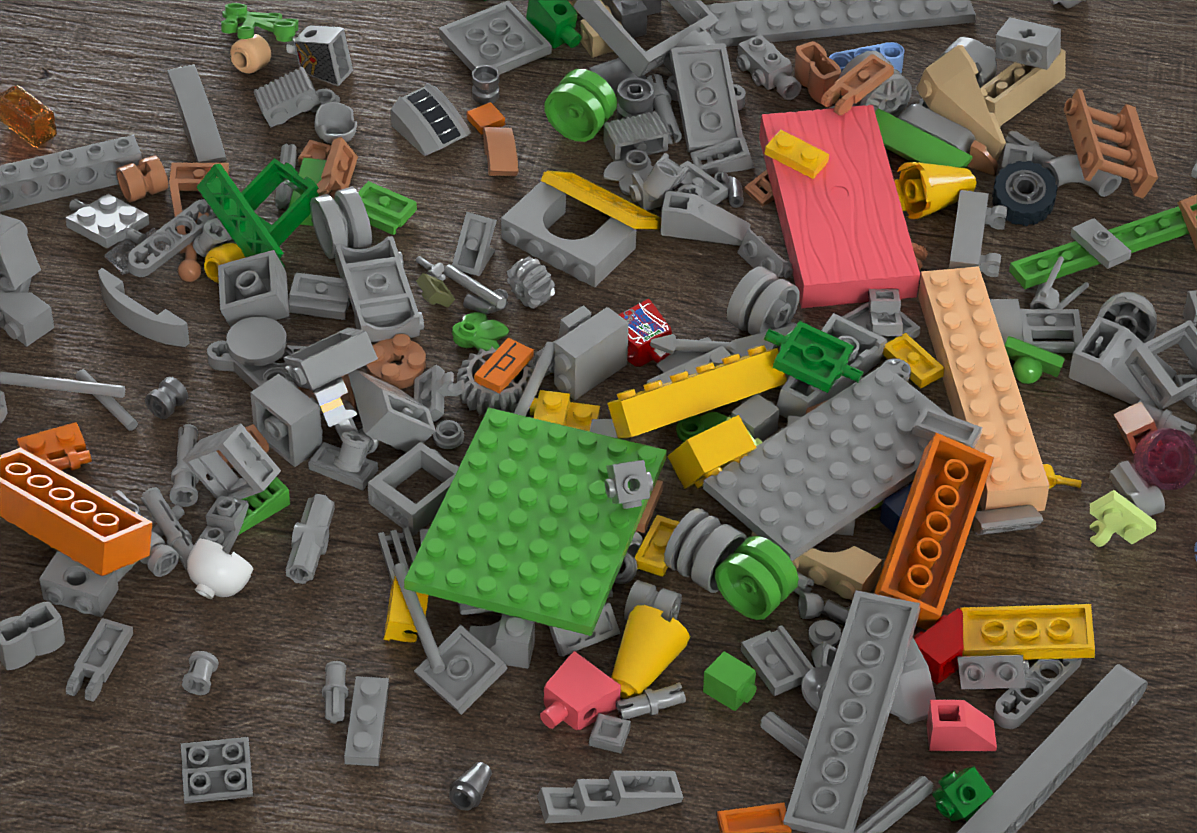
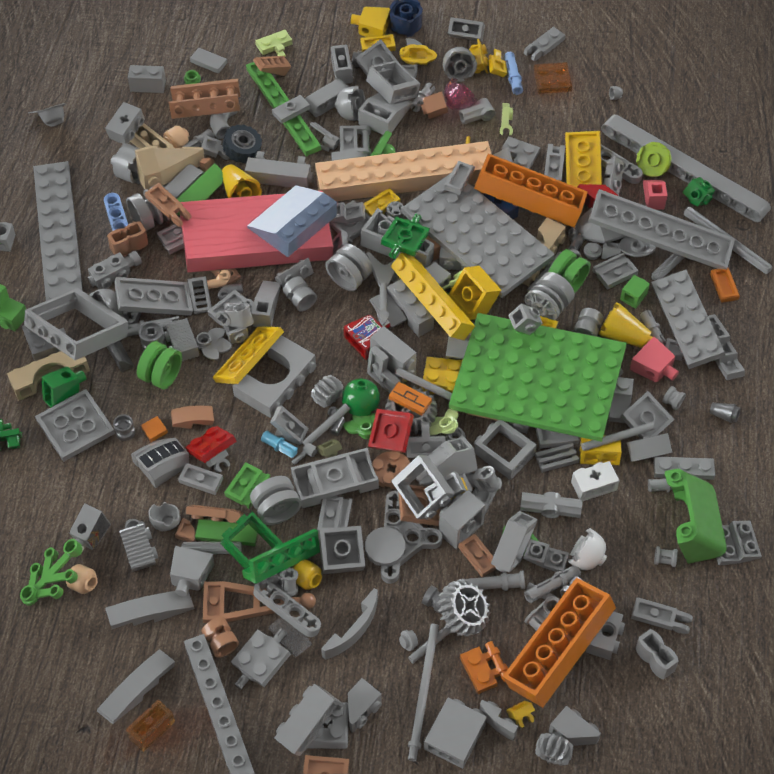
camera: 90 degrees left, 10 degrees up
yellow plate [765,130,829,179] -> none
none -> light grey slope [97,649,175,724]
none -> light grey brick [128,65,166,93]
none -> light nougat head [163,125,189,148]
none -> light grey torso [170,546,214,597]
none -> light grey plate [178,463,223,495]
none -> bright green plate [184,70,201,84]
none -> red plate [185,426,237,463]
none -> light grey tile [206,449,230,473]
none -> light nougat arm [207,270,231,289]
none -> sand blue slope [247,185,337,257]
none -> medium azure axle [261,431,298,458]
none -> light grey wheel [283,276,317,311]
none -> light grey beam [305,79,349,117]
none -> flat silver tile [332,230,353,255]
none -> green cylinder [342,378,380,416]
none -> red plate [368,409,414,453]
none -> light grey plate [399,630,418,651]
none -> yellowish green plate [430,409,459,435]
none -> light grey gear [437,579,491,636]
none -> light grey plate [502,136,540,169]
none -> light grey plate [544,144,565,181]
none -> white brick [571,461,619,501]
none -> light grey slope [627,433,672,462]
none -> lime tile [636,142,672,177]
none -> light grey plate [651,270,725,369]
none -> light grey wheel [662,386,686,410]
none -> bright green windscreen [665,469,727,564]

